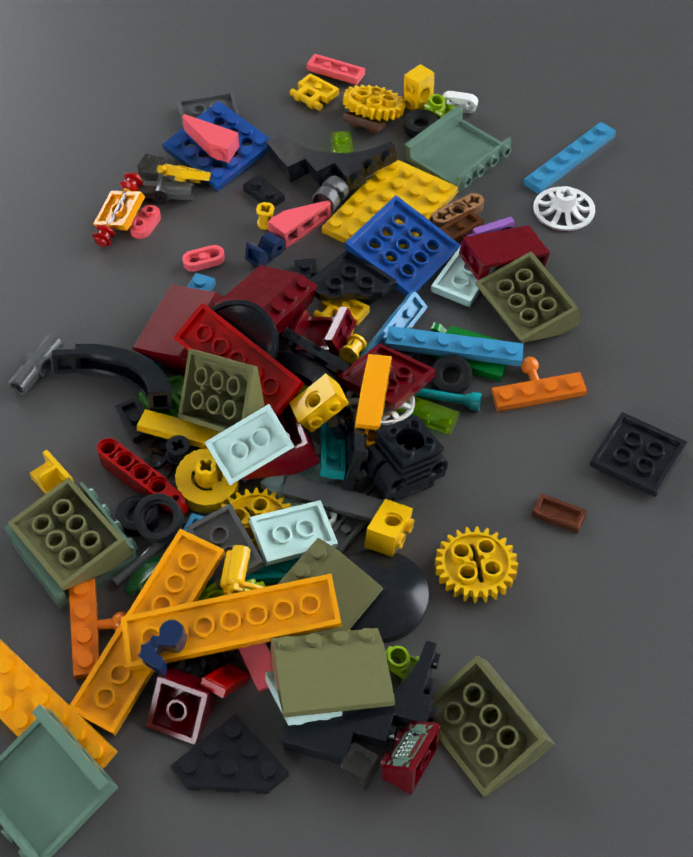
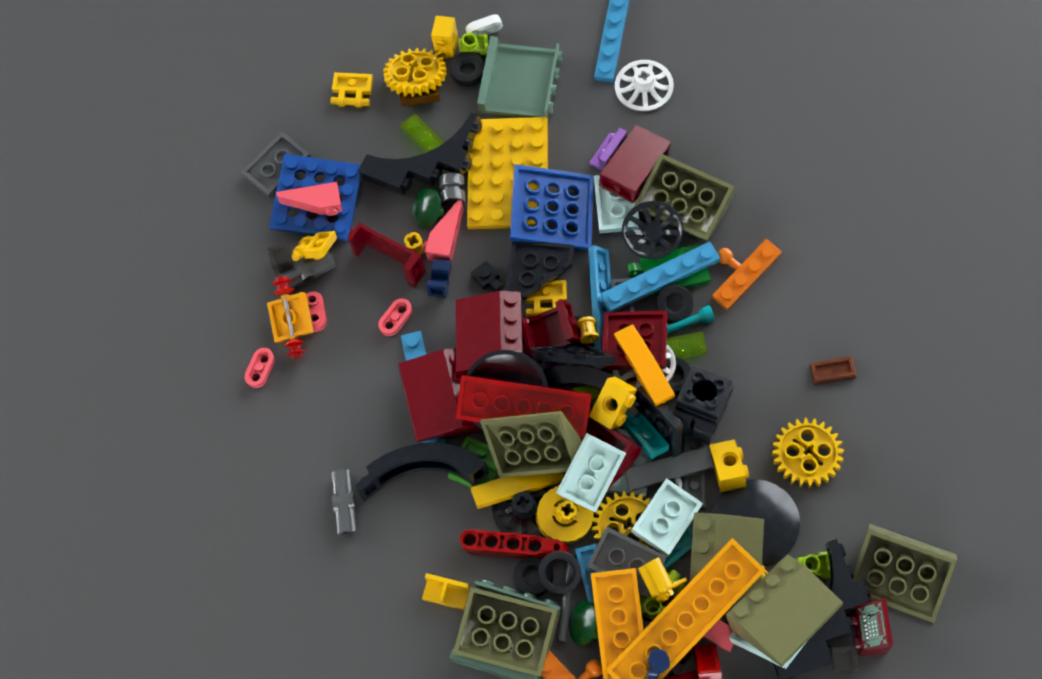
camera: 25 degrees left, 15 degrees up
black plate [115,397,154,444] -> none
black plate [243,175,285,207] -> none
coral plate [306,54,365,85] -> none
medium nougat beam [432,193,484,228] -> none
reddish brown plate [439,210,484,242] -> none
black plate [589,412,687,497] -> none
none -> coral plate [244,348,275,388]
none -> dark red panel [348,222,426,288]
none -> dark green dish [412,188,444,229]
none -> black wheel [622,201,684,259]

